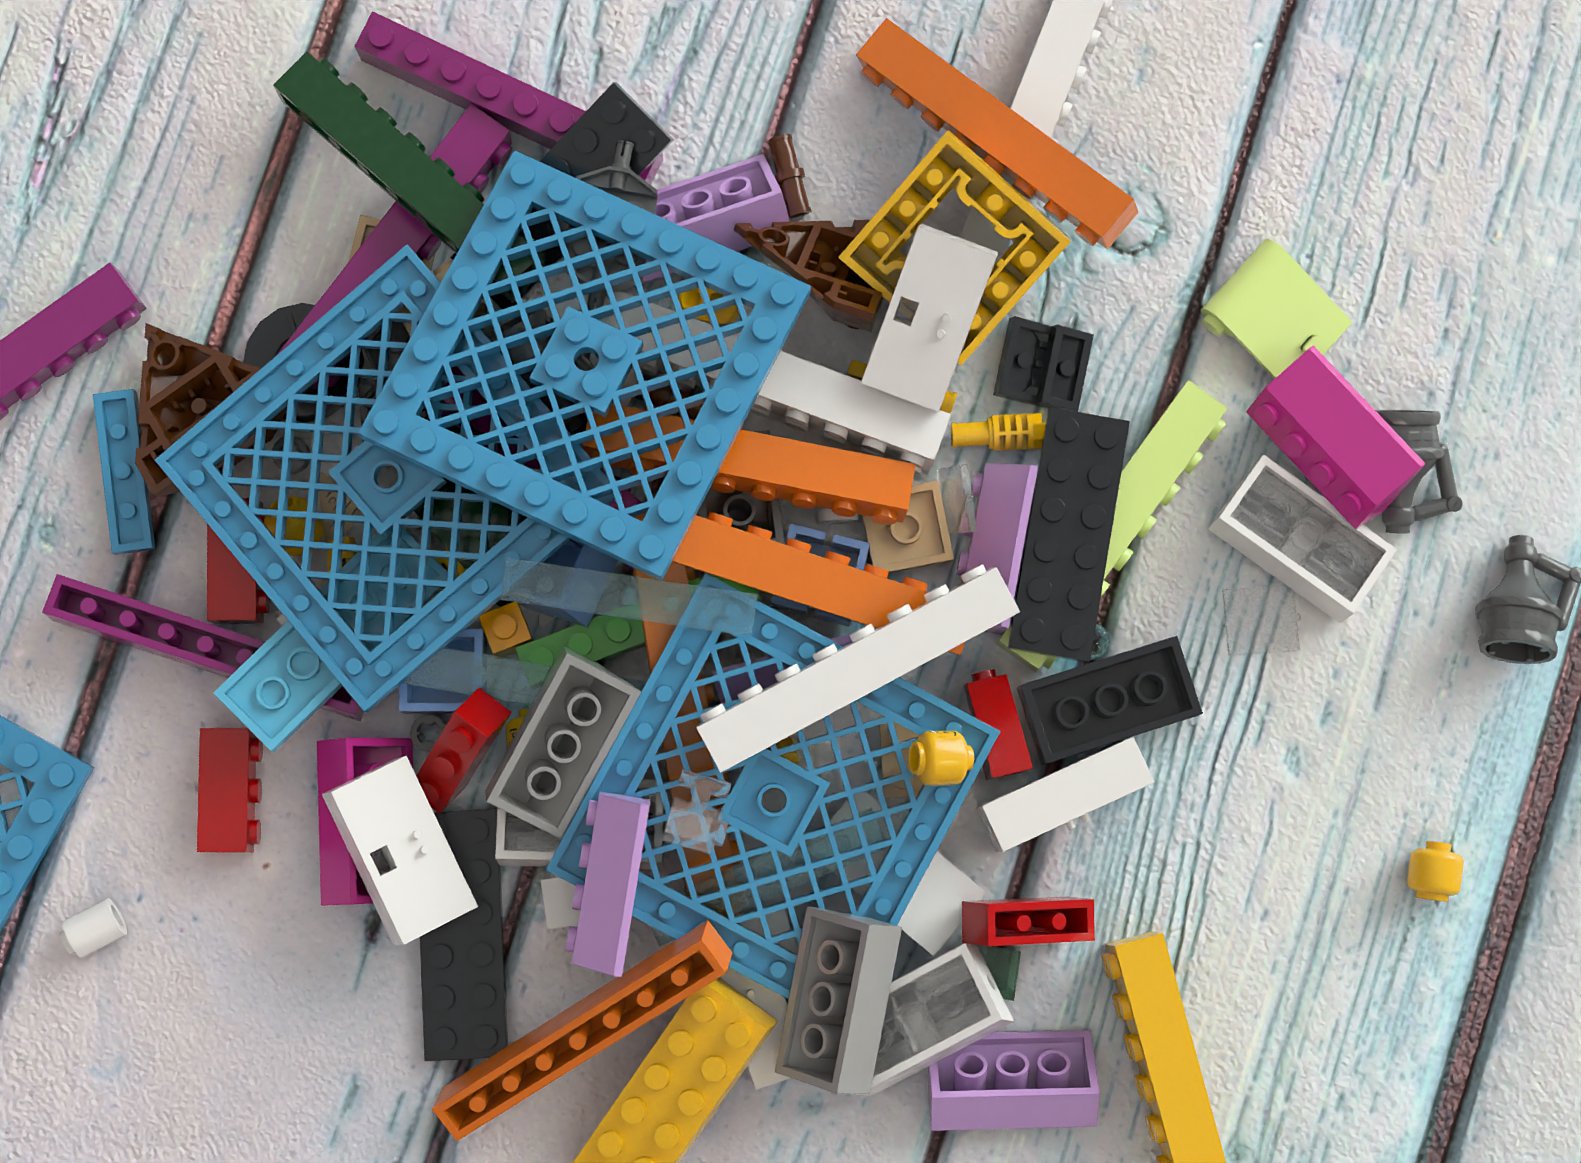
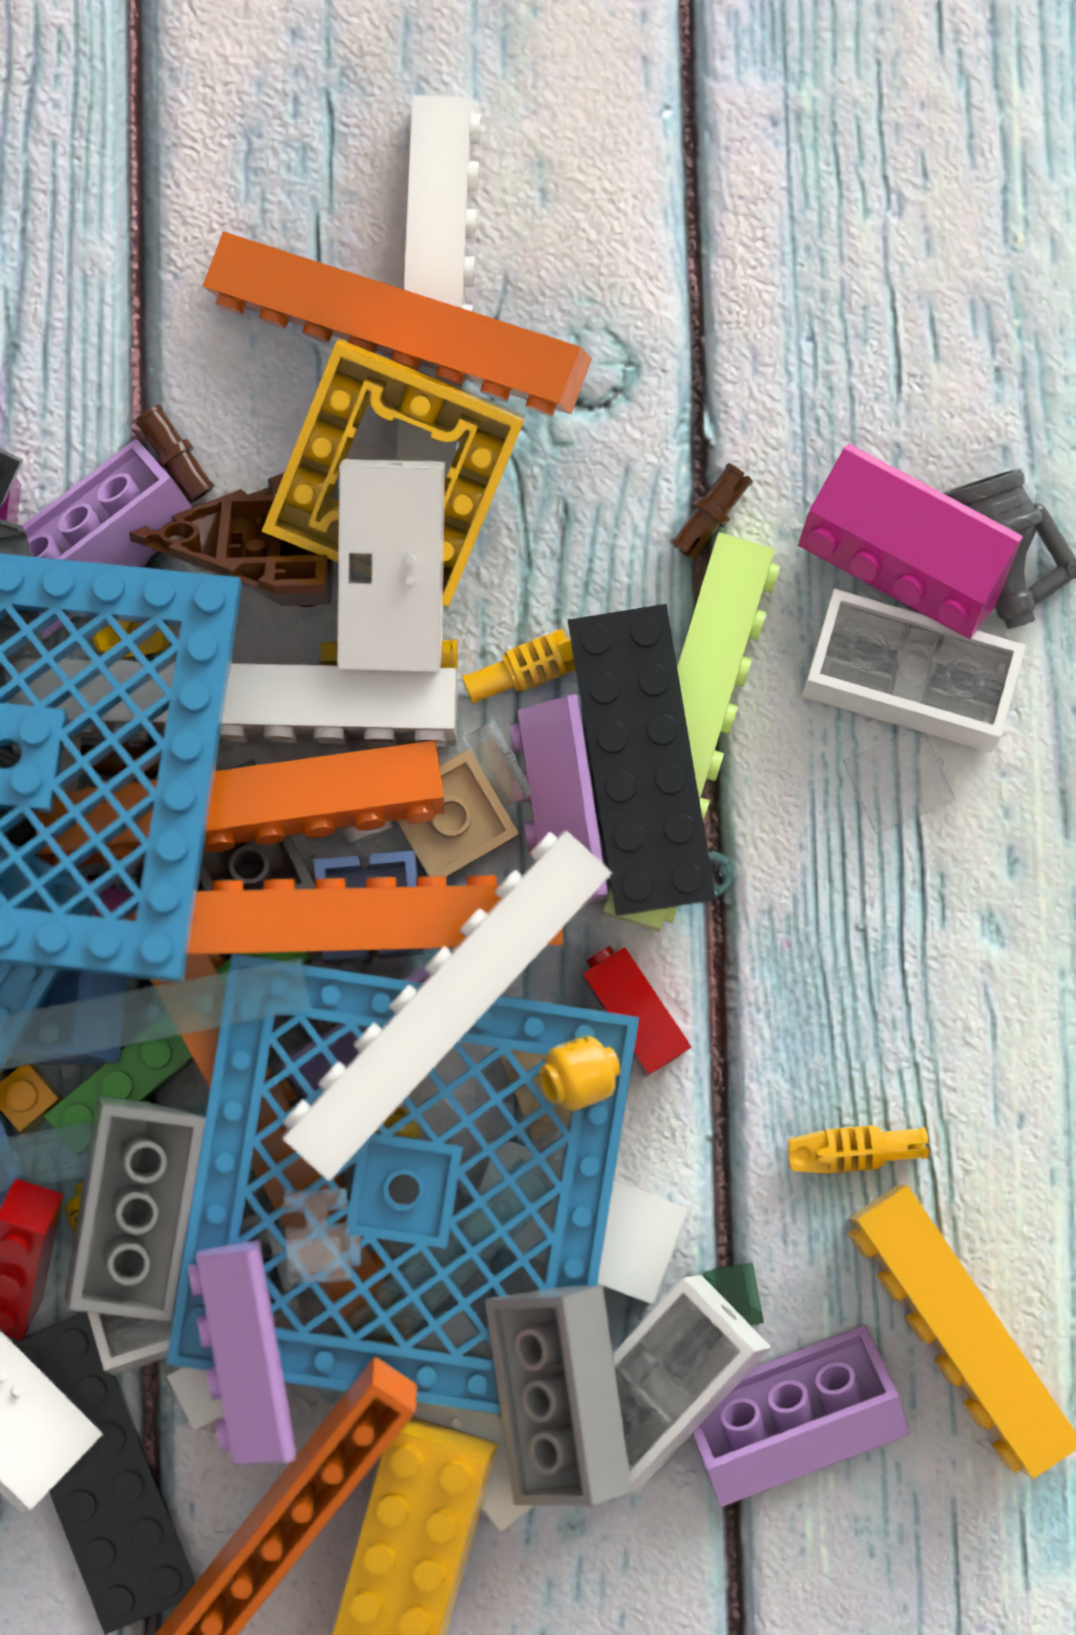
camera: 15 degrees left, 0 degrees up
red brick [962,897,1095,946] -> none
white brick [976,737,1154,852] -> none
black slope [993,316,1094,412] -> none
black brick [1016,636,1203,765] -> none
yellowish green door [1201,239,1353,379] -> none
none -> reddish brown pin [670,463,753,561]
none -> yellow hinge [787,1125,929,1174]

